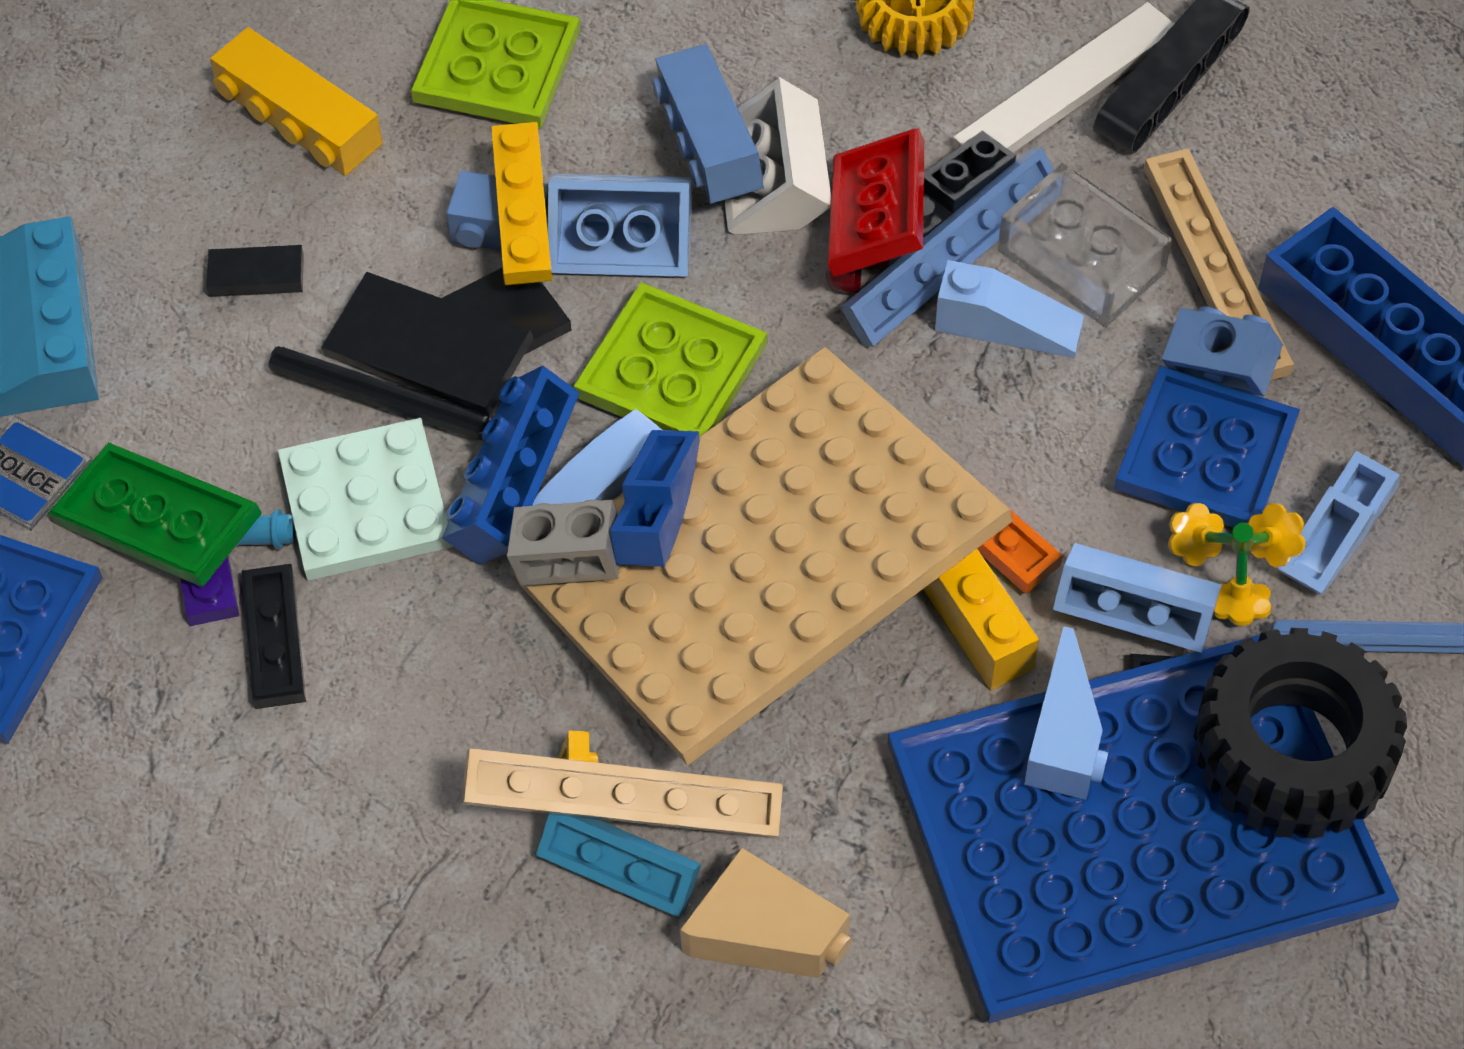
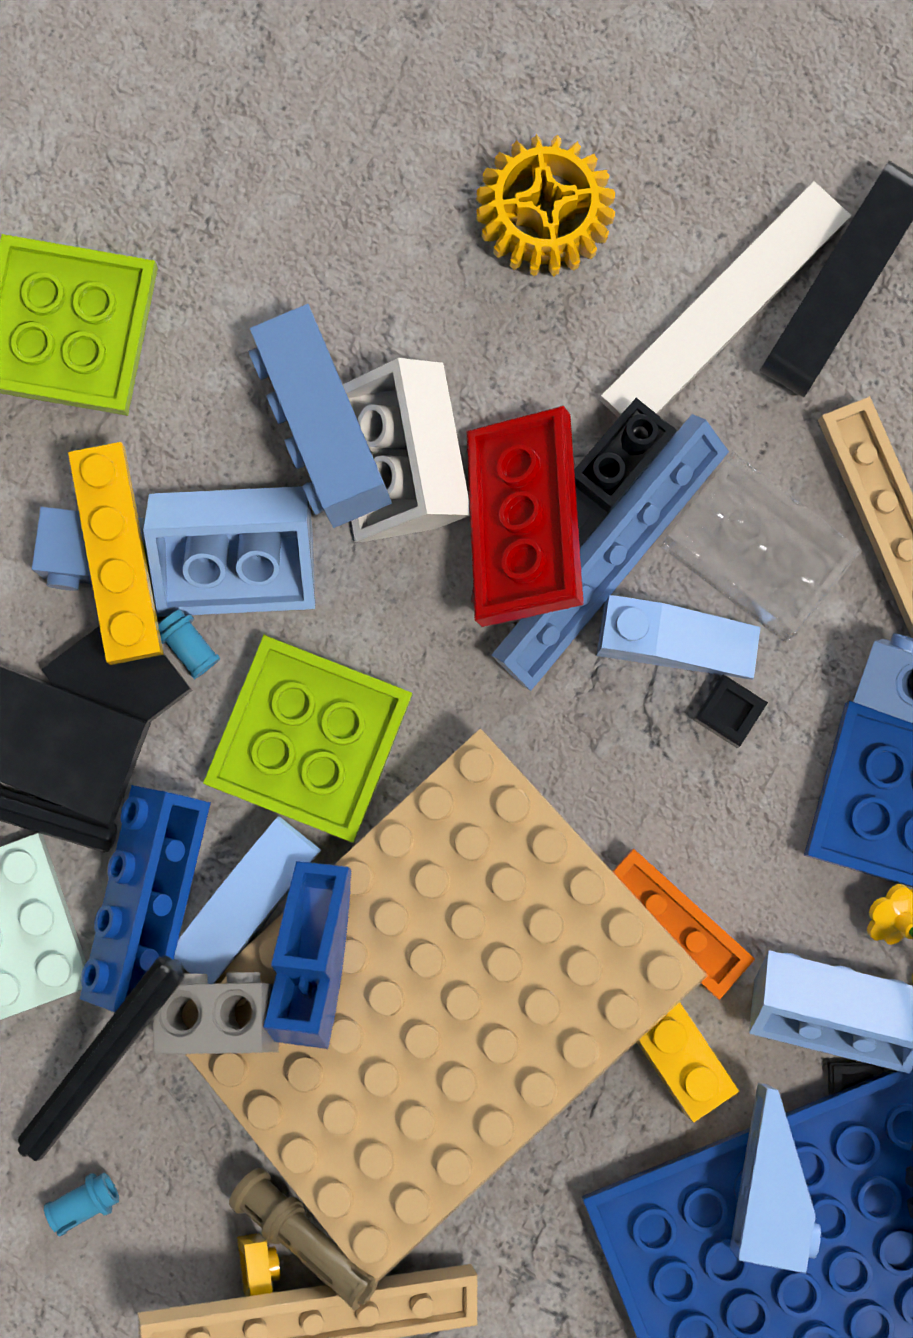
camera: 10 degrees left, 25 degrees up
none -> black axle [18,955,184,1161]
none -> dark azure pin [44,1173,119,1236]
none -> dark azure pin [158,609,220,679]
none -> dark tan pin [229,1168,378,1310]
none -> black tile [693,674,768,748]

